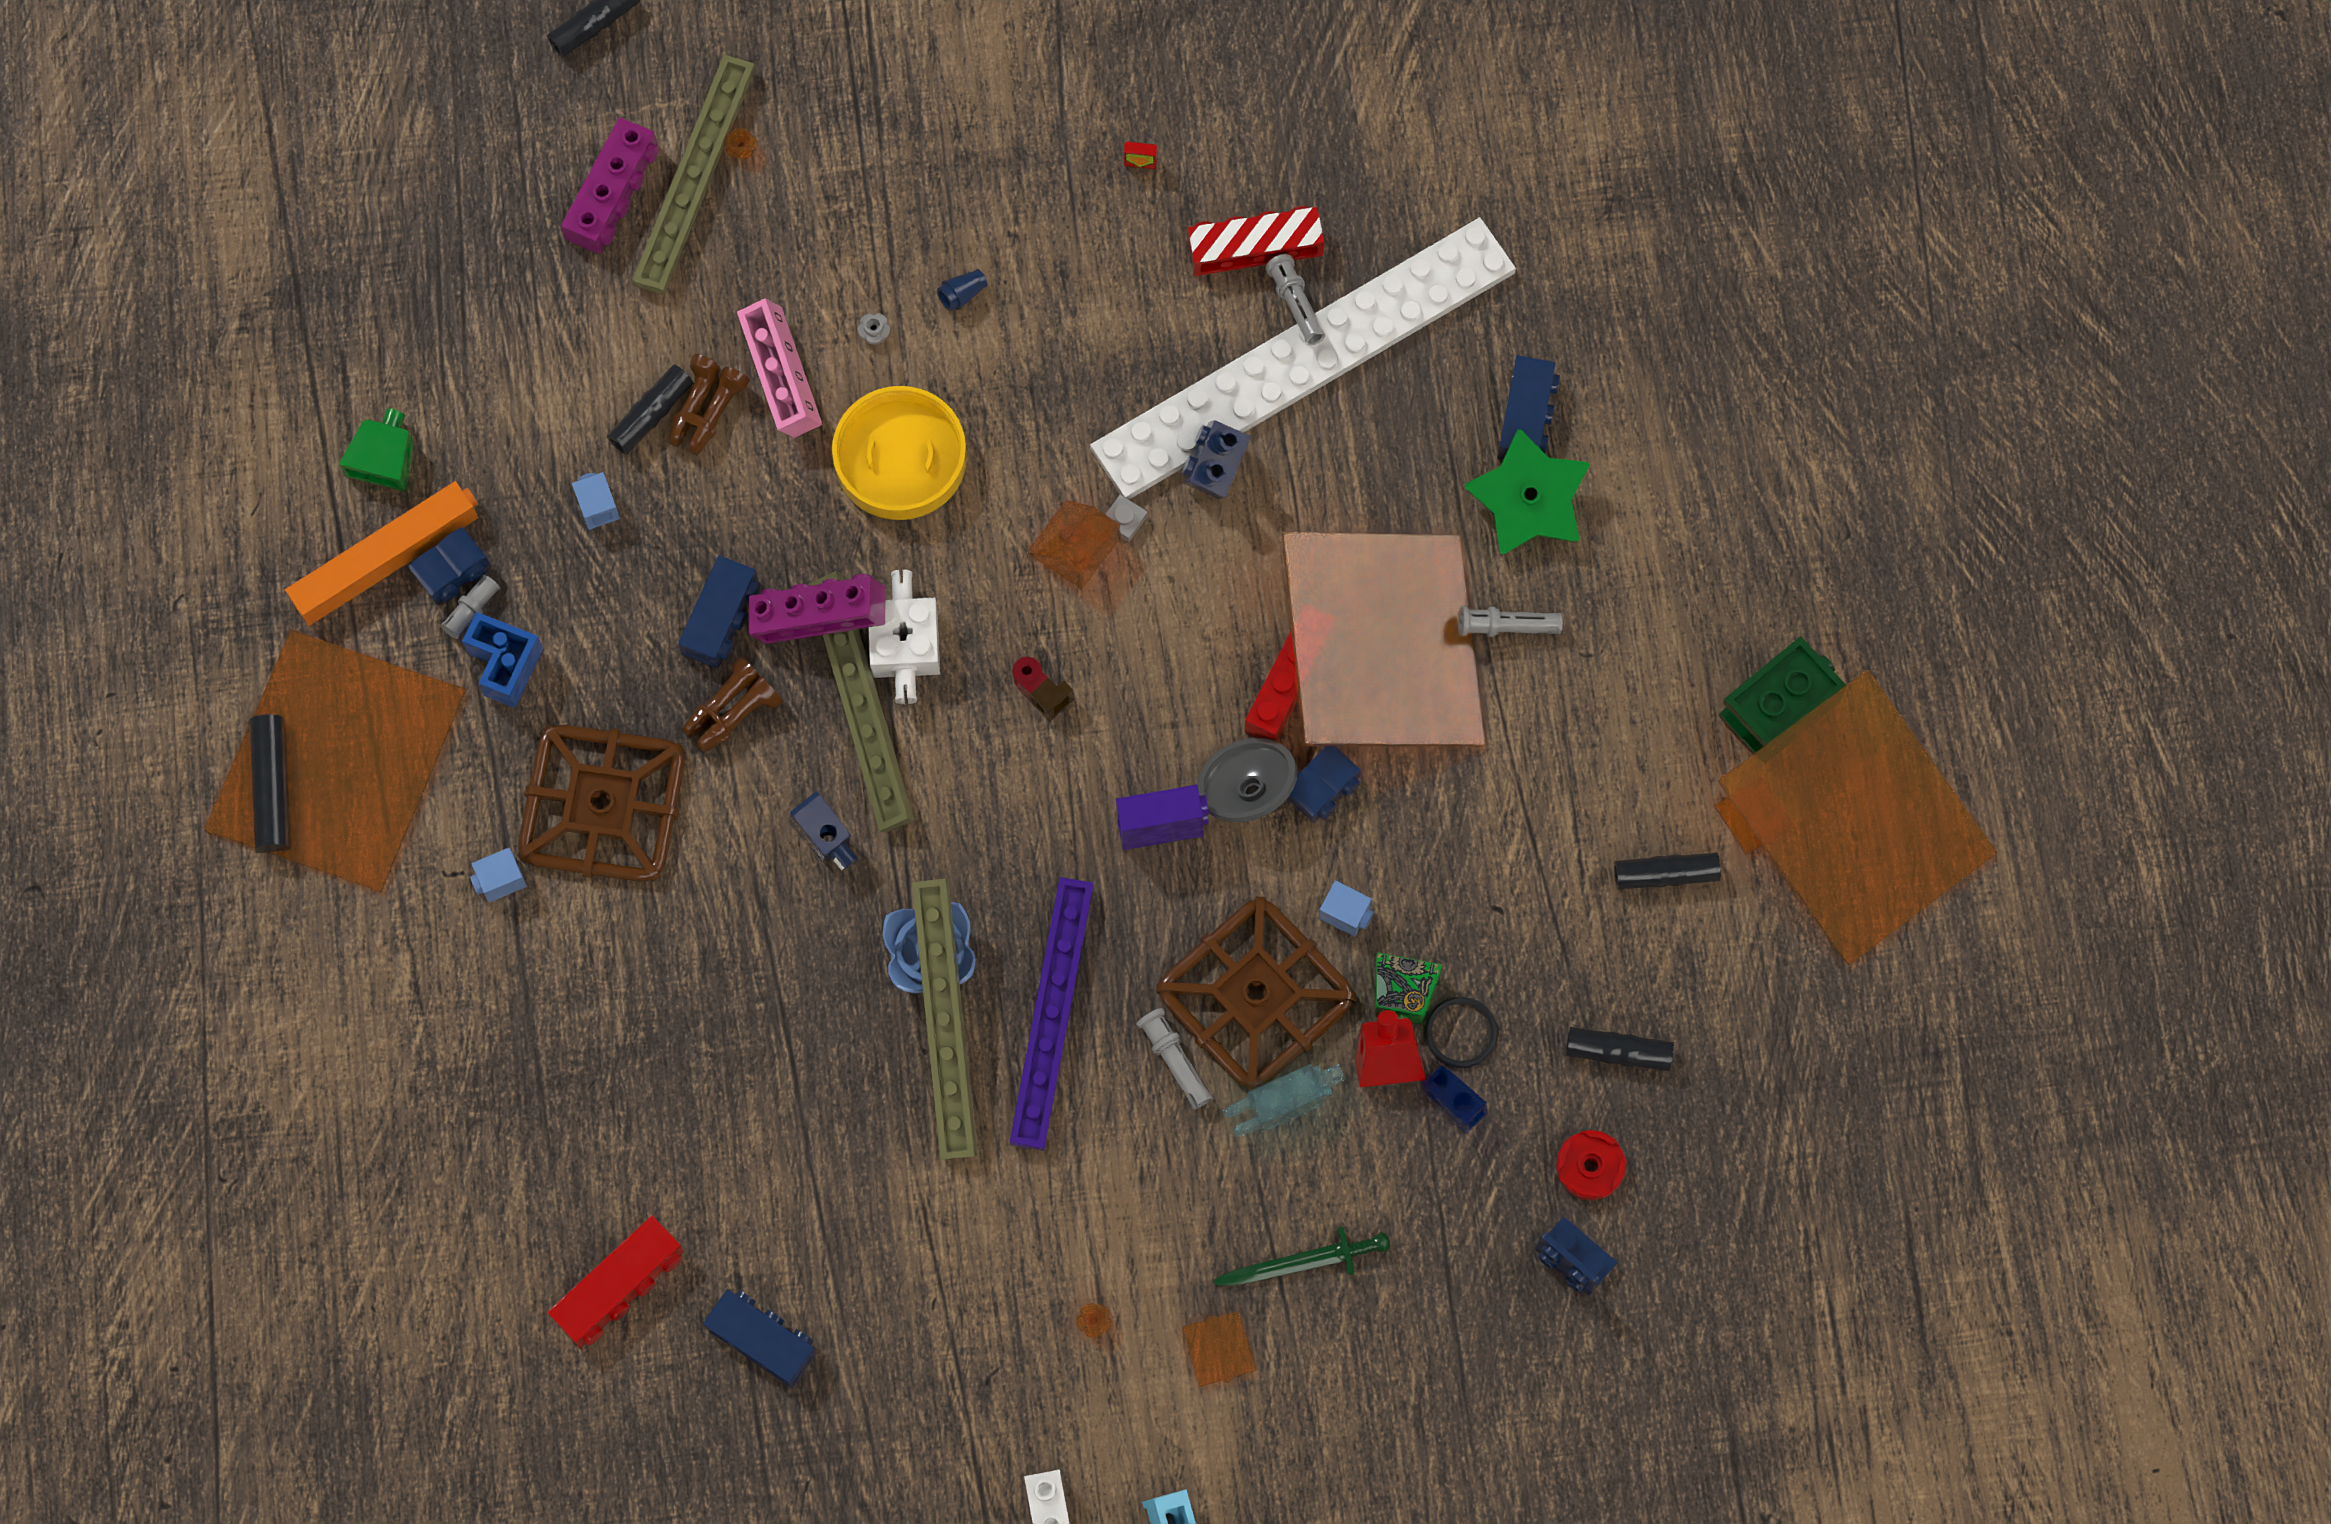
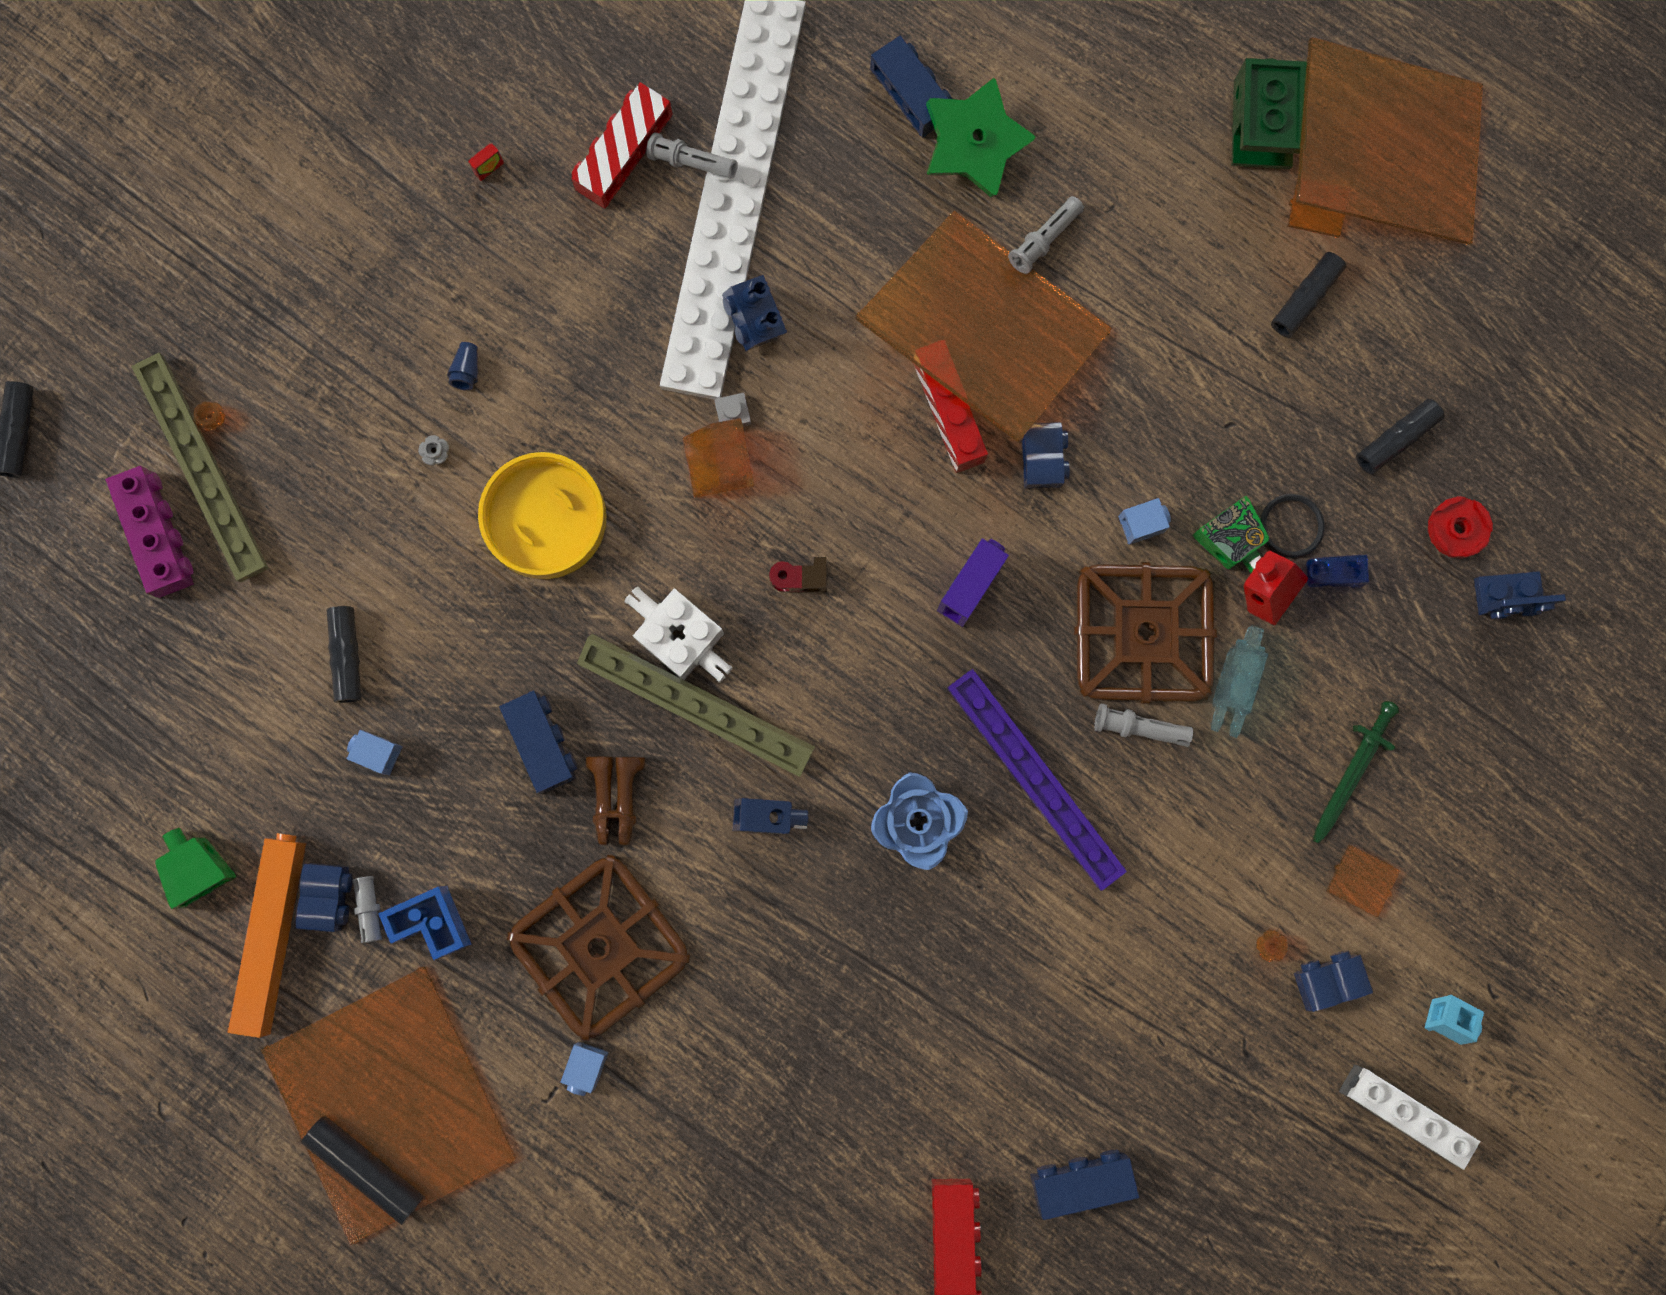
camera: 50 degrees left, 10 degrees up
reddish brown piece [669,354,750,456] -> none
bright pink brick [737,298,823,438] -> none
magenta brick [749,574,885,644] -> none
olive plate [912,878,978,1160] -> none
dark grey dish [1197,738,1297,822] -> none
none -> dark blue brick [1293,950,1373,1012]

